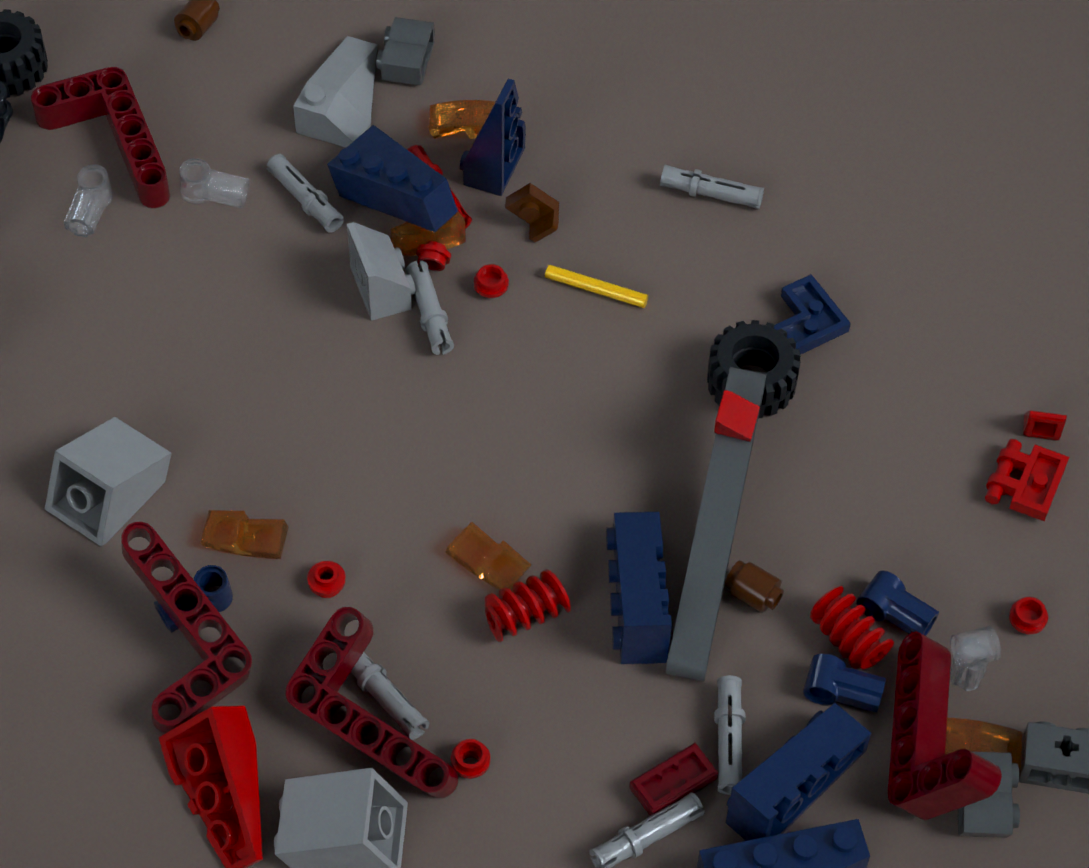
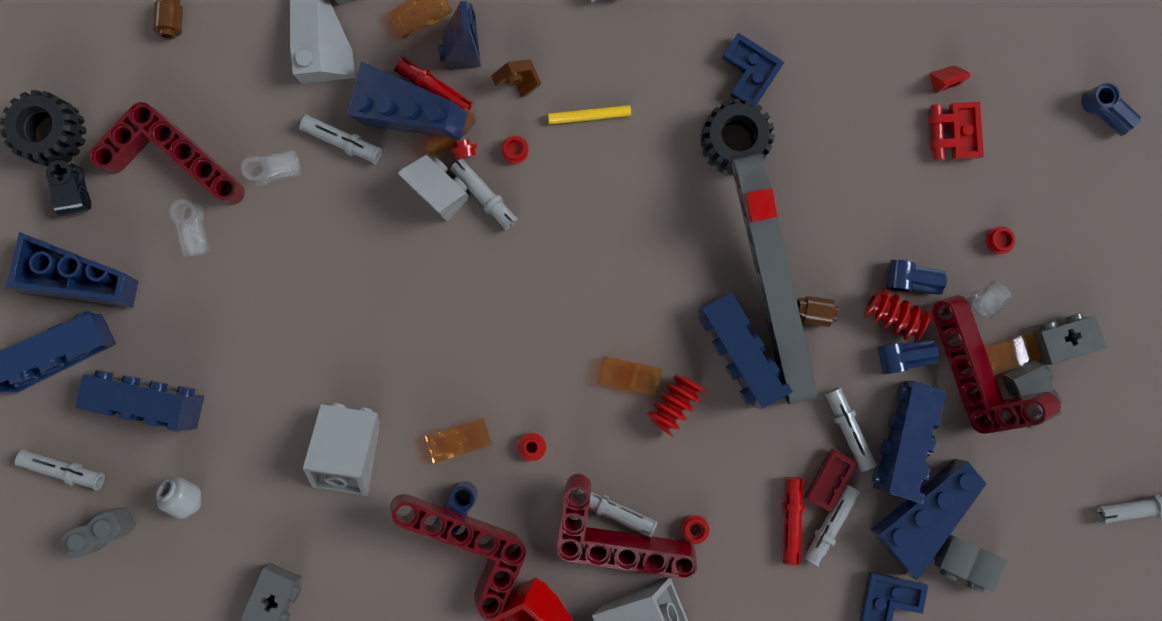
camera: 25 degrees left, 30 degrees up
none -> red pin [782,477,805,565]

